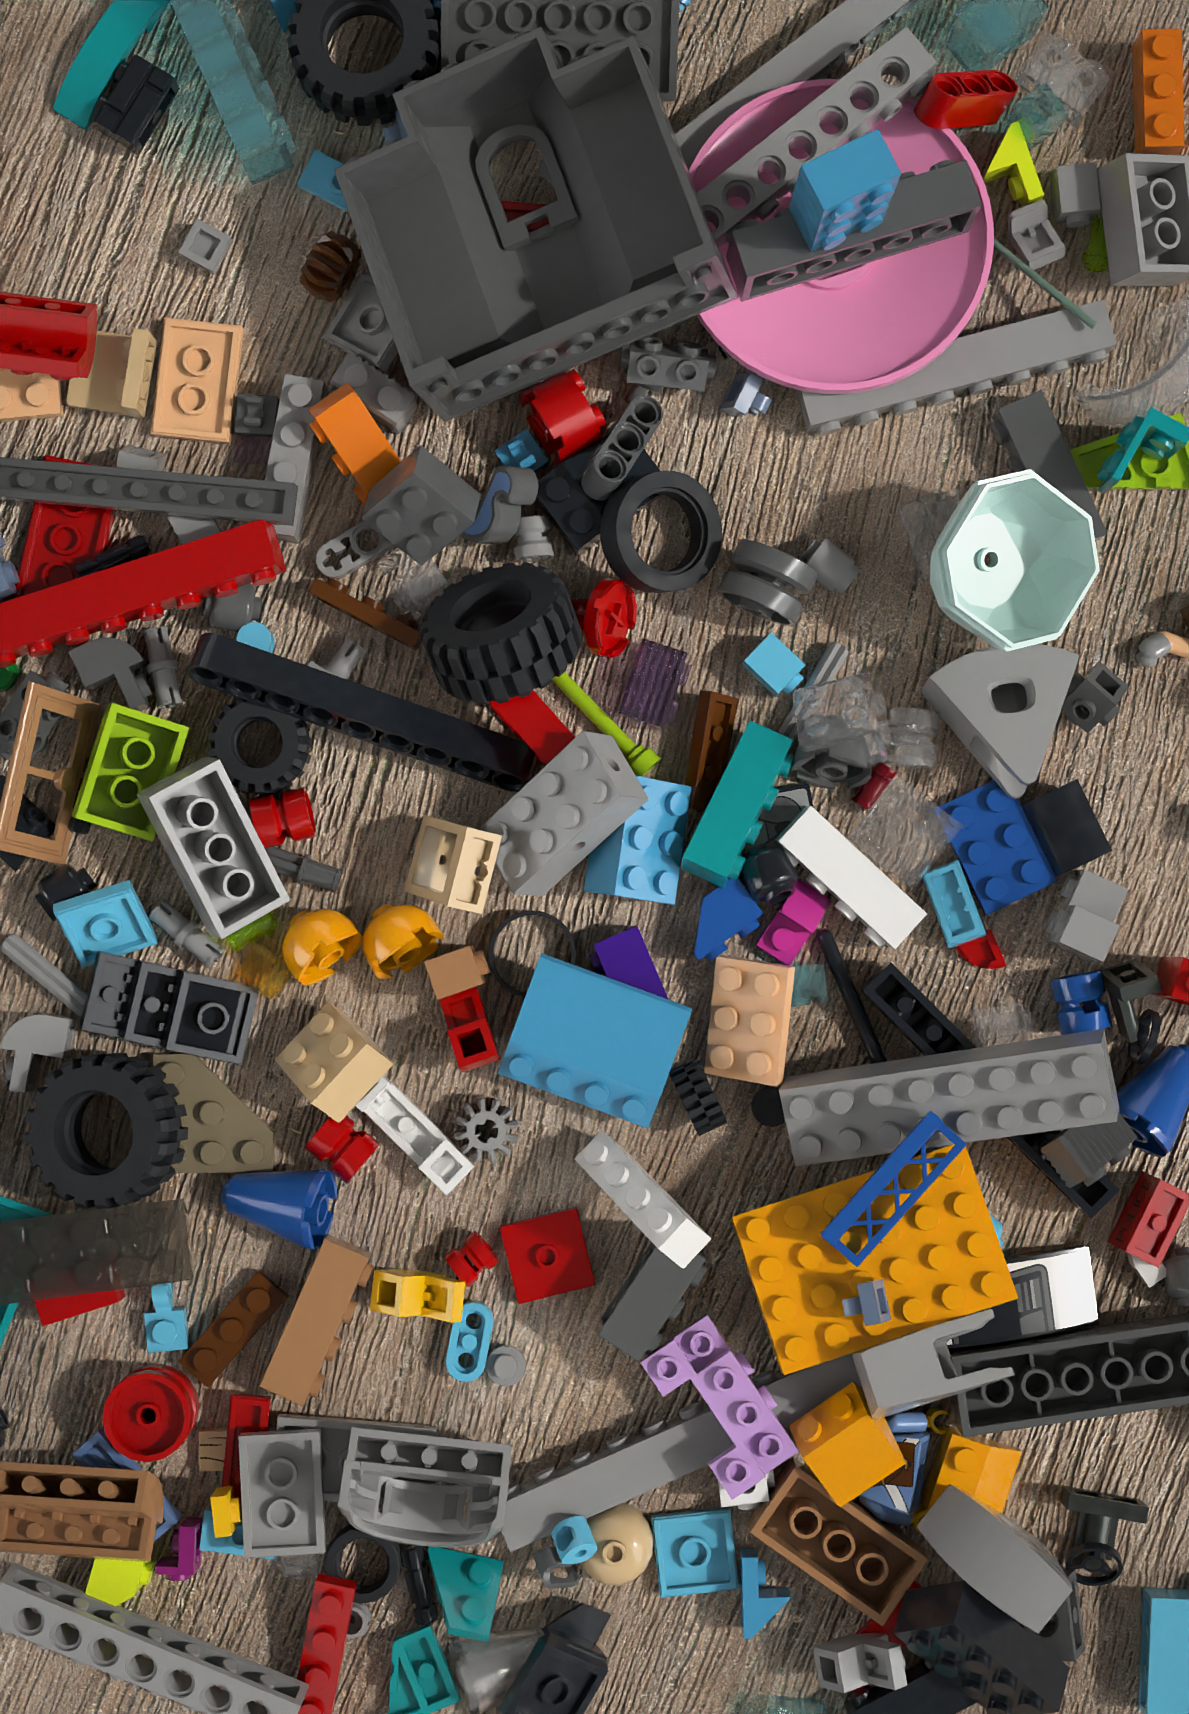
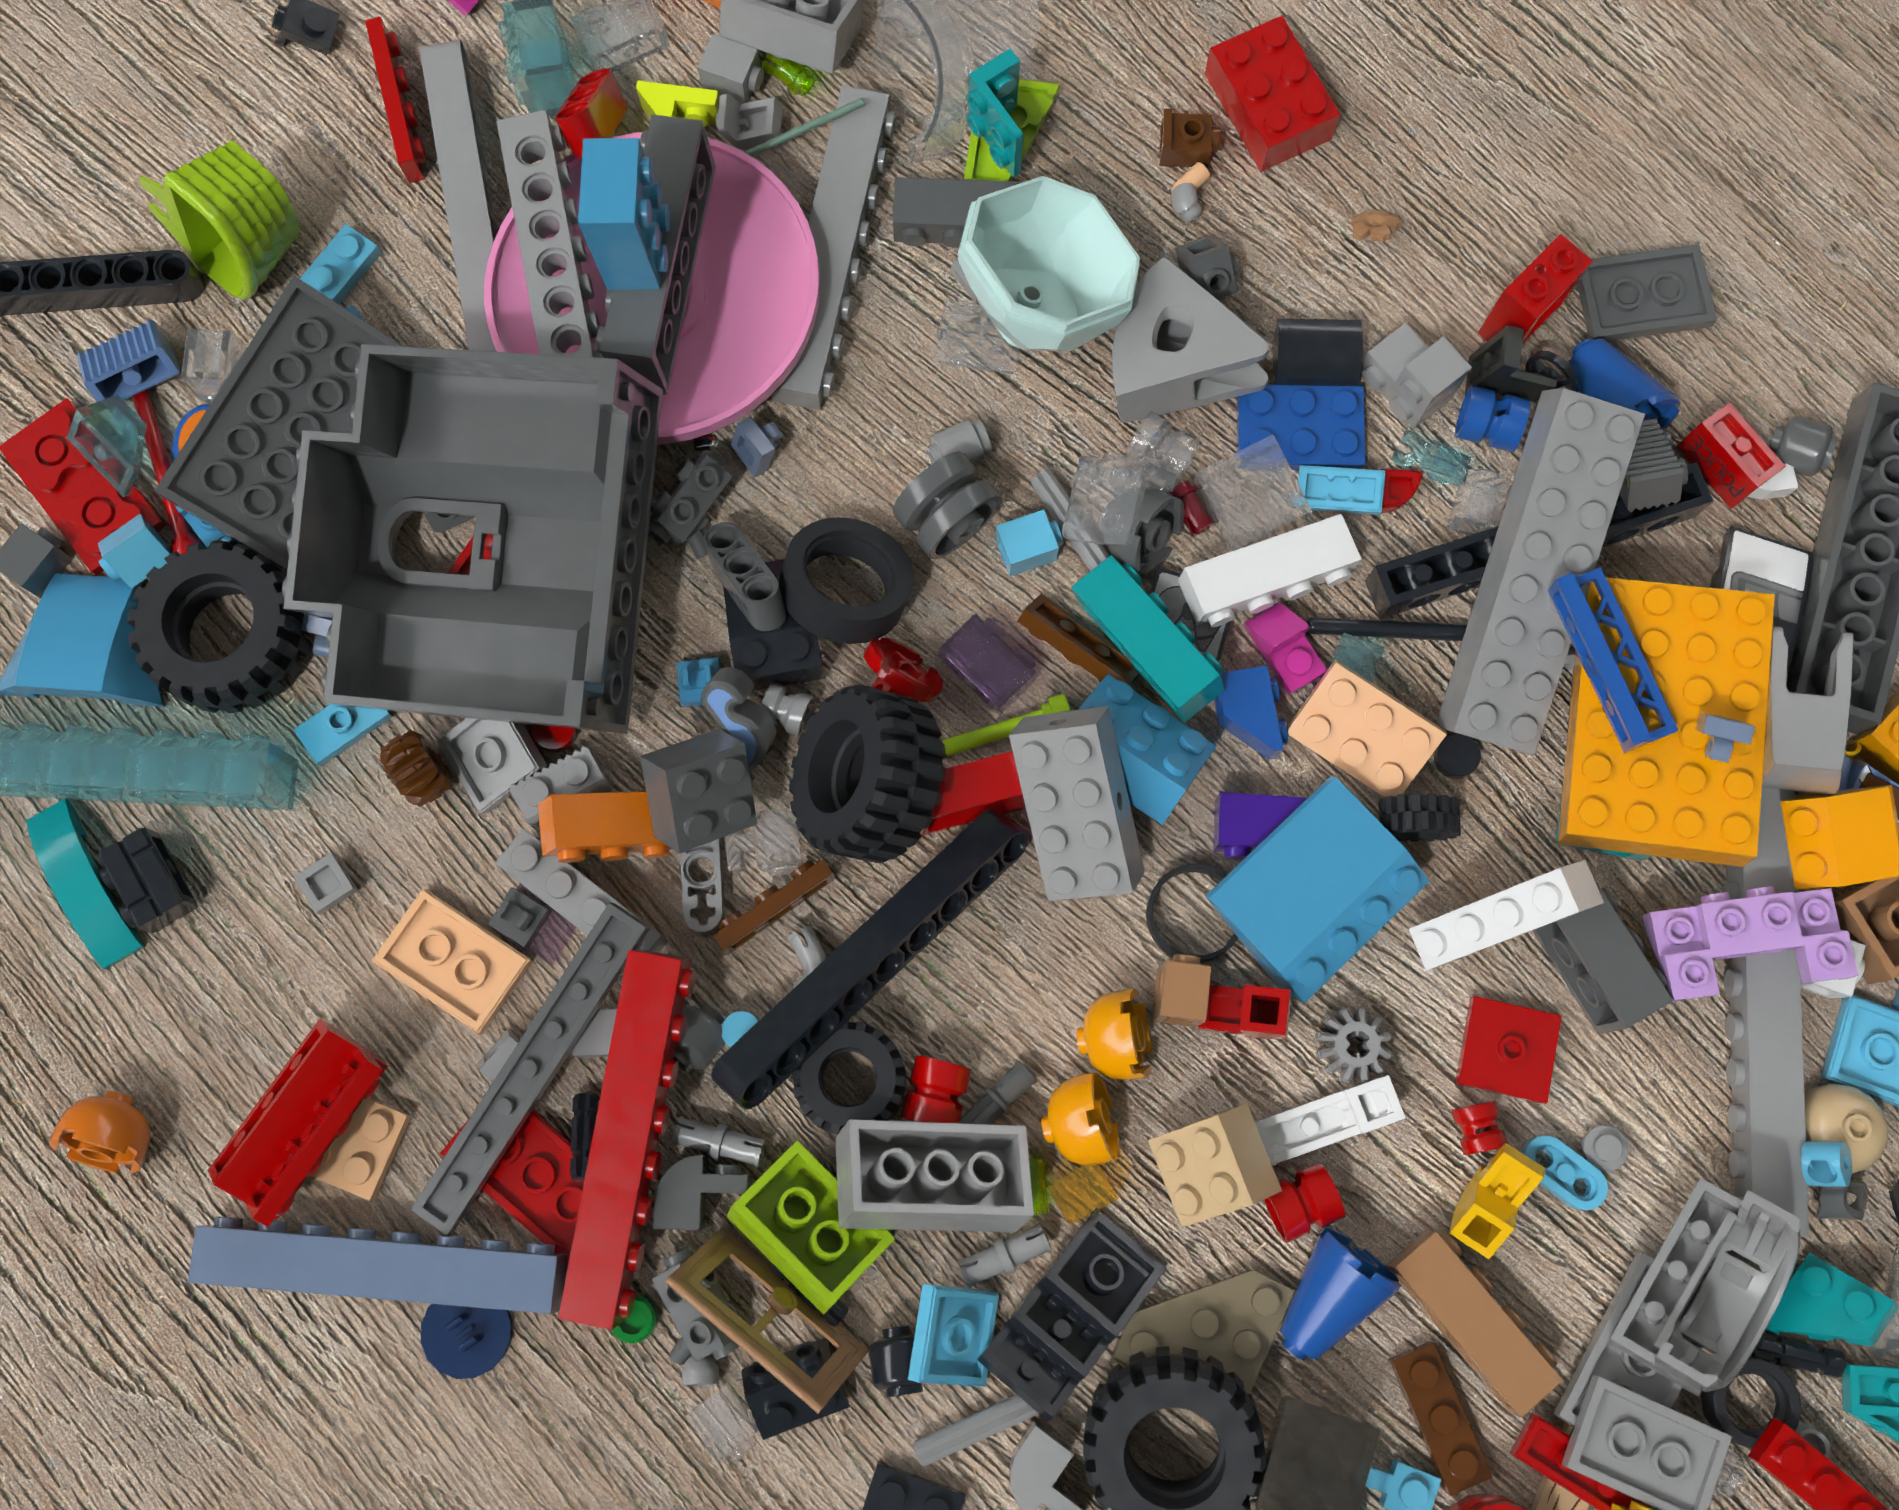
camera: 60 degrees left, 10 degrees down
tan bracket [66,328,157,418] -> none
tan window [404,815,502,914] -> none
red brick [519,369,605,464] -> none
black head [740,844,799,906] -> none
clear light blue brick [1006,82,1069,151] -> none
none -> clear light blue plate [1391,431,1471,487]

